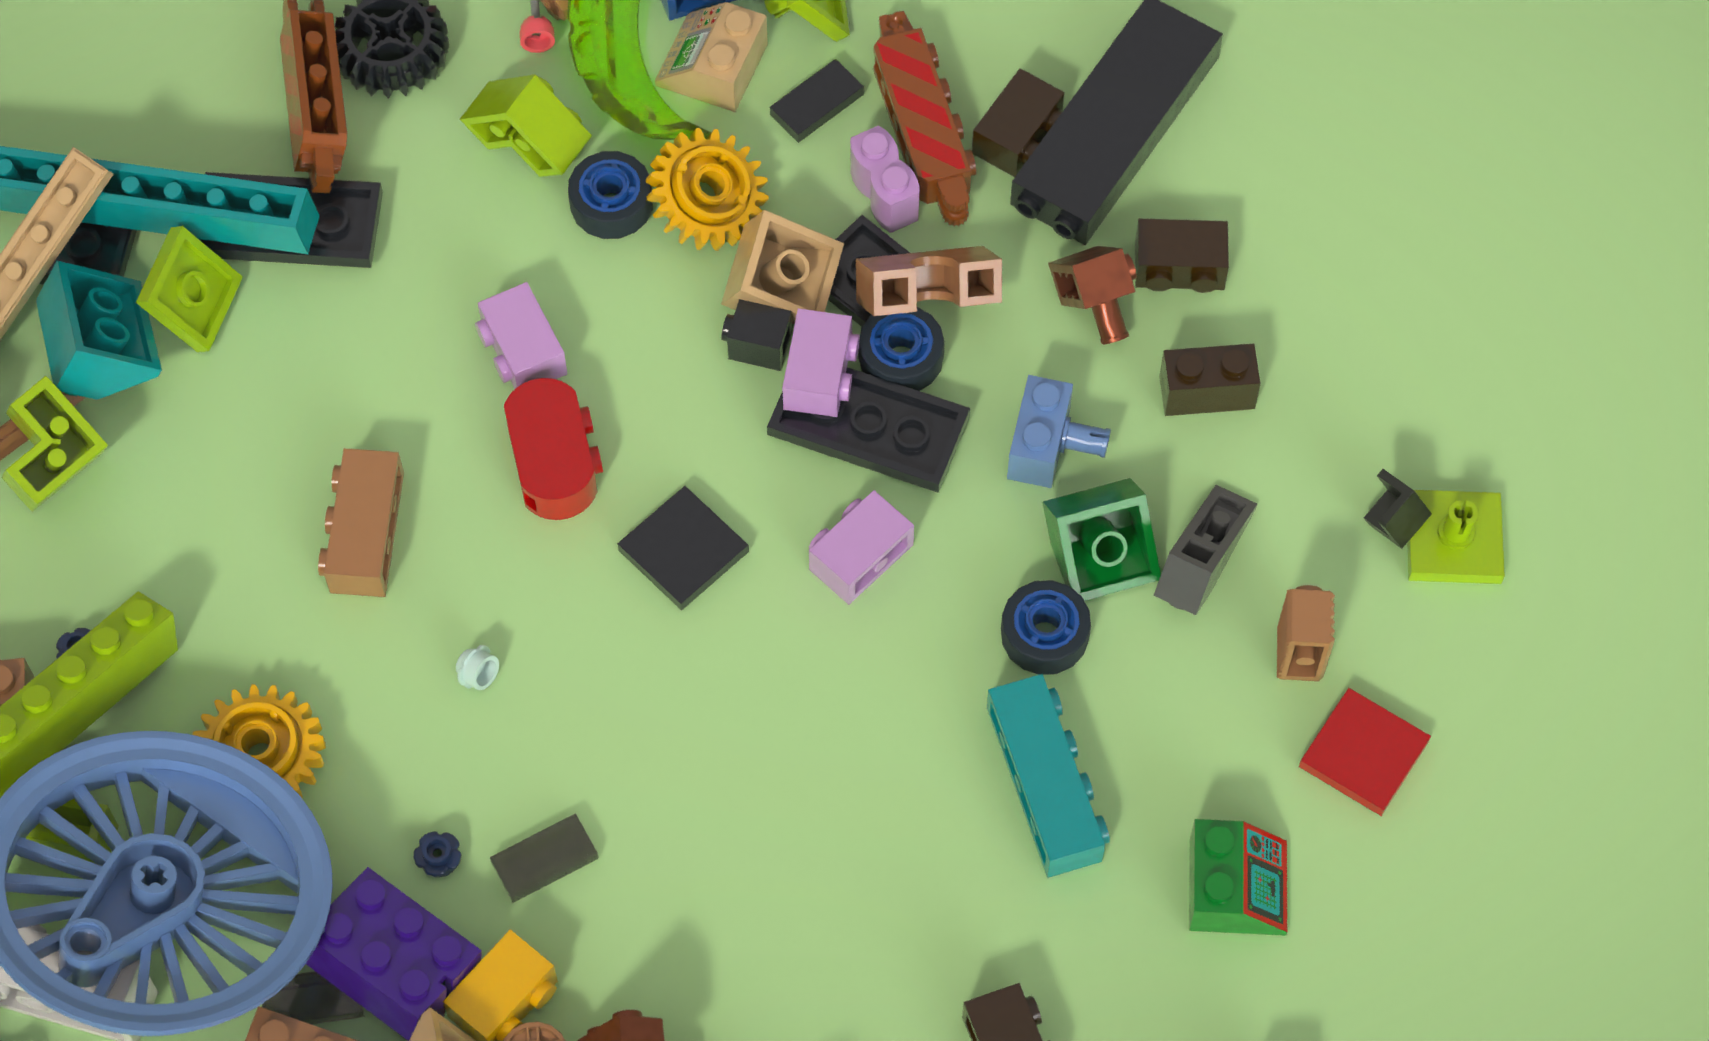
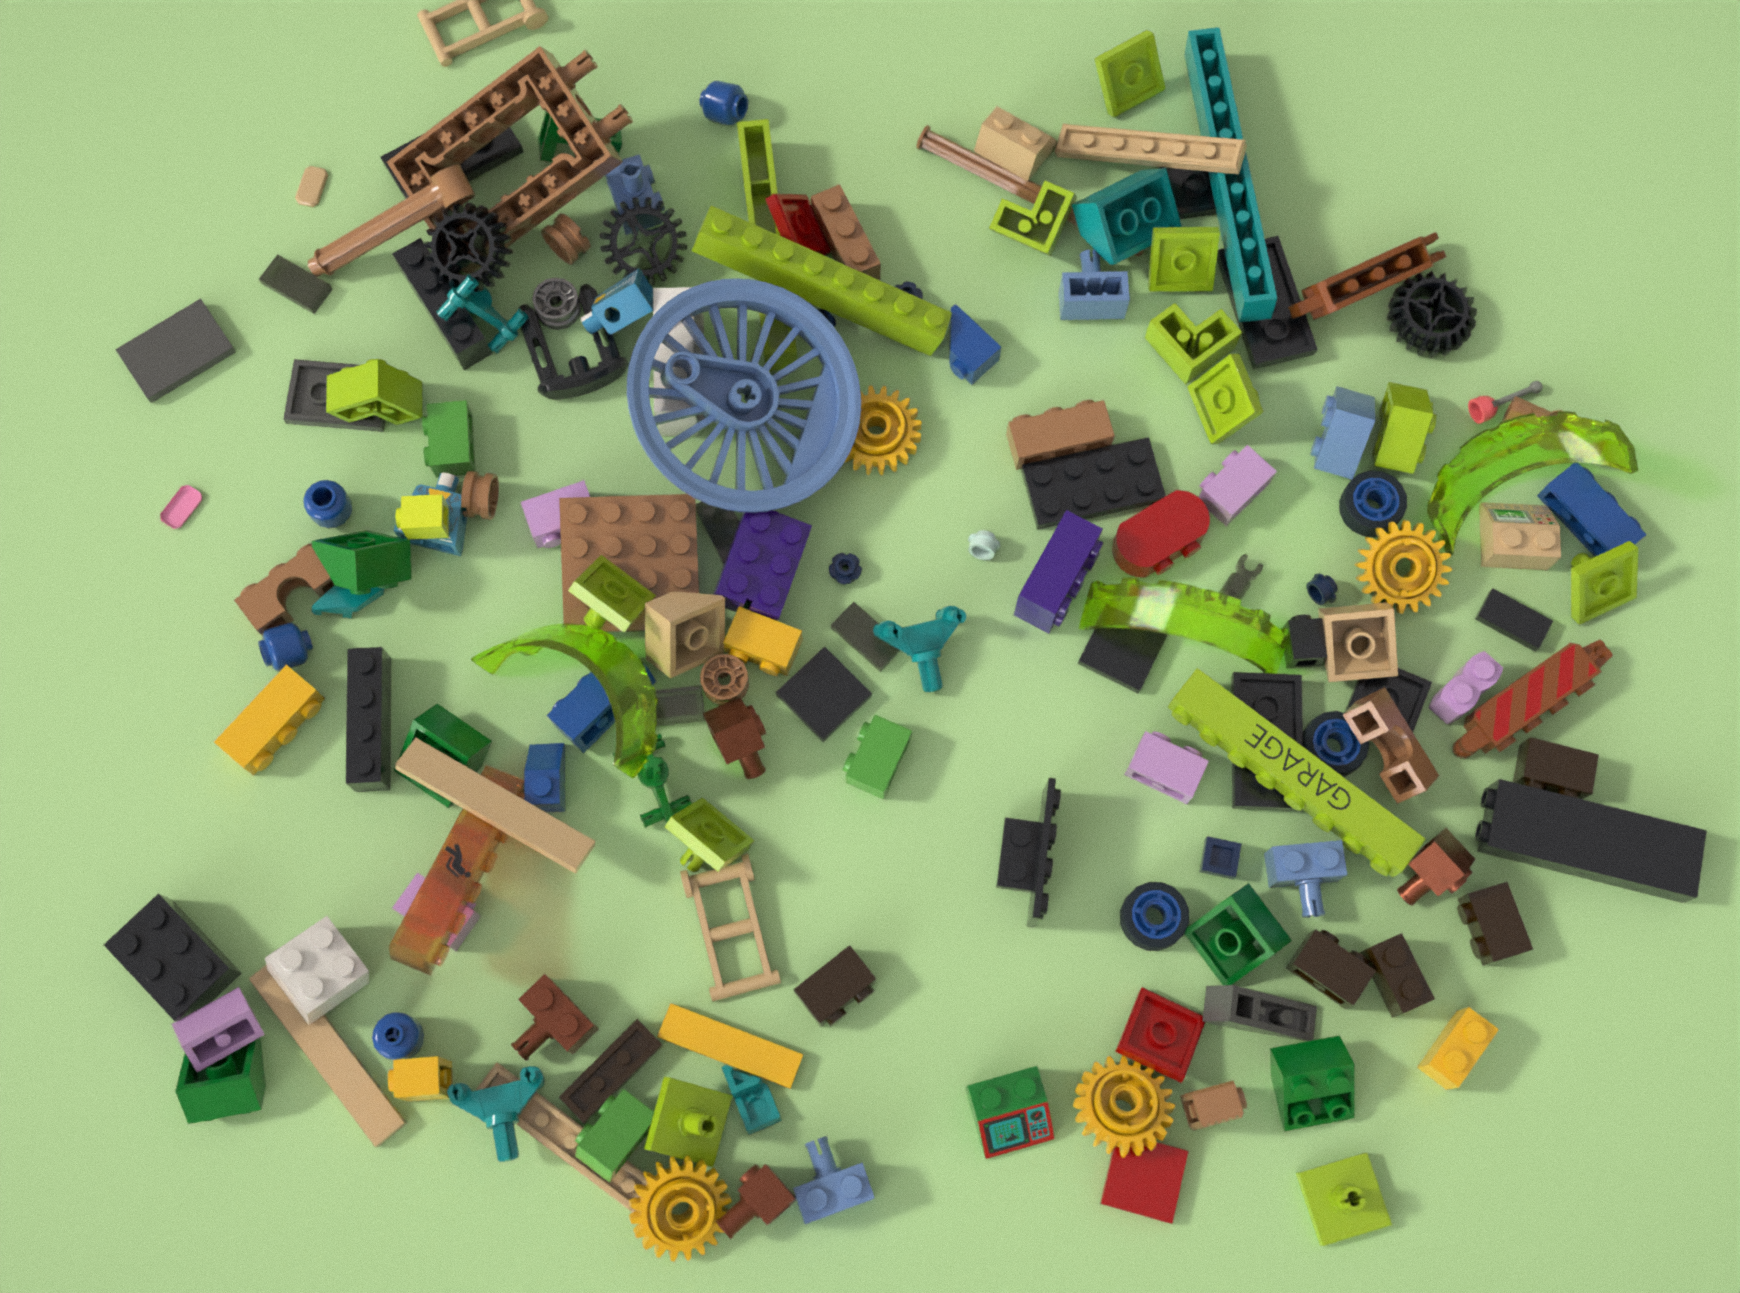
camera: 70 degrees right, 10 degrees up
lavender brick [782,308,860,417] -> none
teal brick [987,674,1110,878] -> none
pearl dark grey panel [1364,469,1432,549] -> none
none -> black tile [776,647,872,742]
none -> bright green brick [842,714,912,799]
none -> teal axle [873,606,966,692]
none -> blue slope [949,304,1001,385]
none -> black bracket [996,778,1061,928]
none -> dark purple piece [1013,510,1104,634]
none -> black plate [1021,437,1166,530]
none -> medium blue brick [1058,249,1130,320]
none -> yellow gear [1073,1055,1175,1158]
none -> clear neon green windscreen [1078,577,1290,674]
none -> red tile [1115,987,1205,1083]
none -> lime brick [1144,303,1242,385]
none -> lime brick [1167,668,1426,878]
none -> lime tile [1187,354,1264,444]
none -> dark blue plate [1199,836,1242,880]
none -> clear smoke bar [1214,554,1263,613]
none -> green slope [1270,1035,1355,1131]
none -> dark brown brick [1286,929,1376,1009]
none -> dark blue plate [1306,573,1338,605]
none -> medium blue brick [1310,386,1376,479]
none -> yellow brick [1417,1007,1499,1090]

